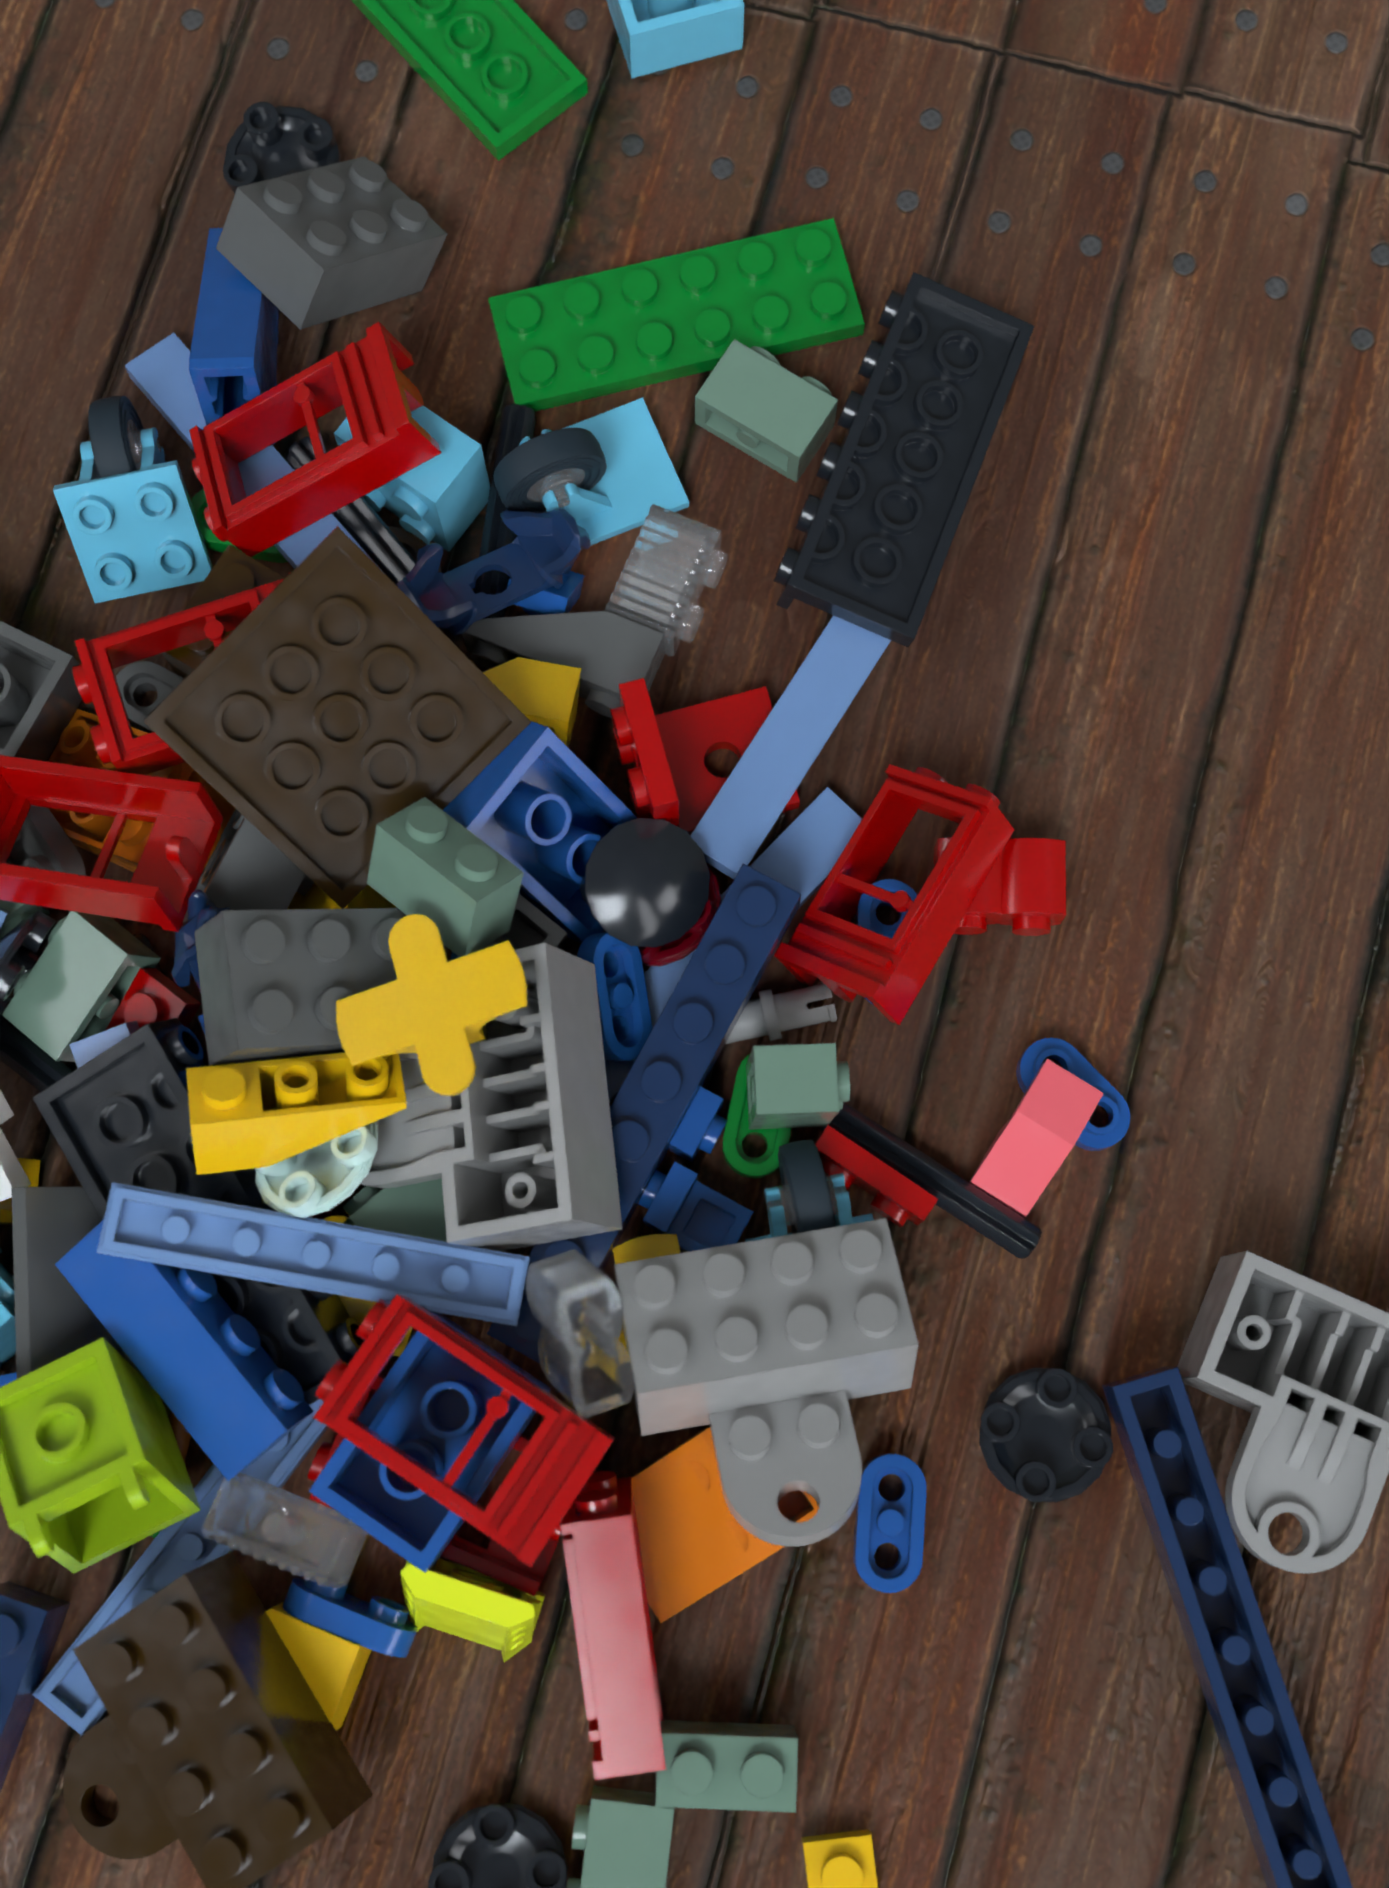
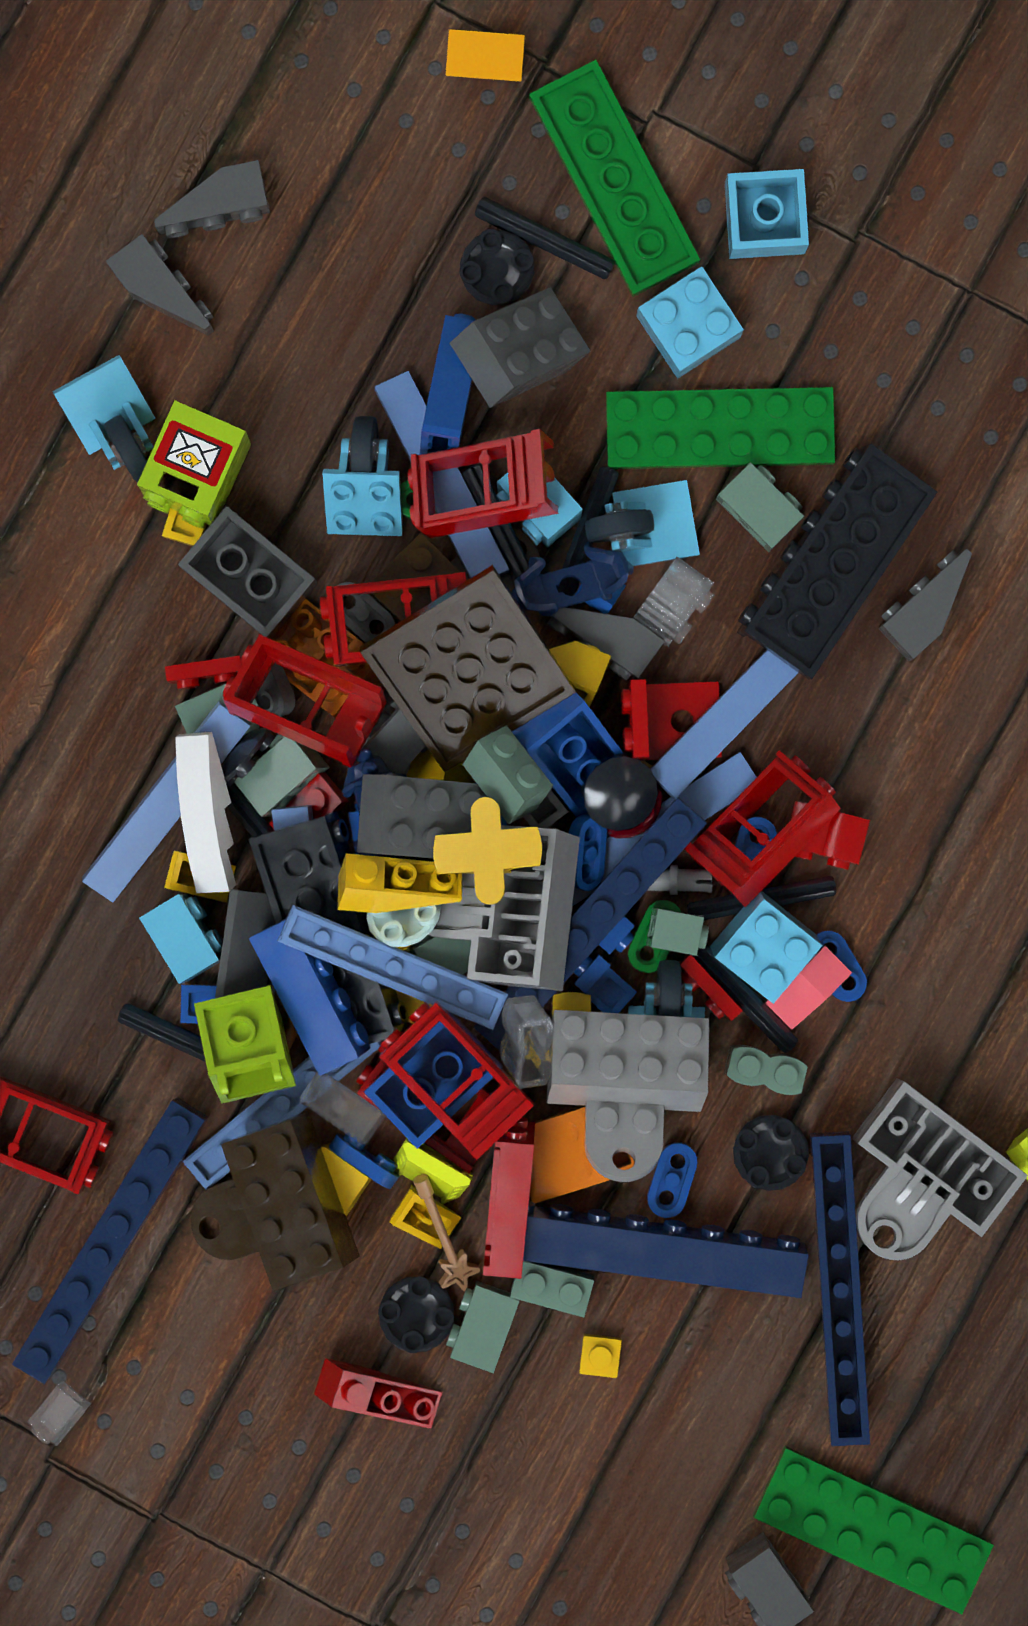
camera: 15 degrees right, 10 degrees up
none -> yellow slope [389,1185,461,1249]
none -> medium nougat piece [413,1174,480,1292]
none -> black axle [475,197,614,279]
none -> dark blue brick [523,1201,809,1298]
none -> medium azure brick [636,266,744,379]
none -> black axle [687,876,836,920]
none -> medium azure brick [710,891,823,1004]
none -> sand green brick [724,1045,808,1095]
none -> dark grey slope [878,548,972,661]

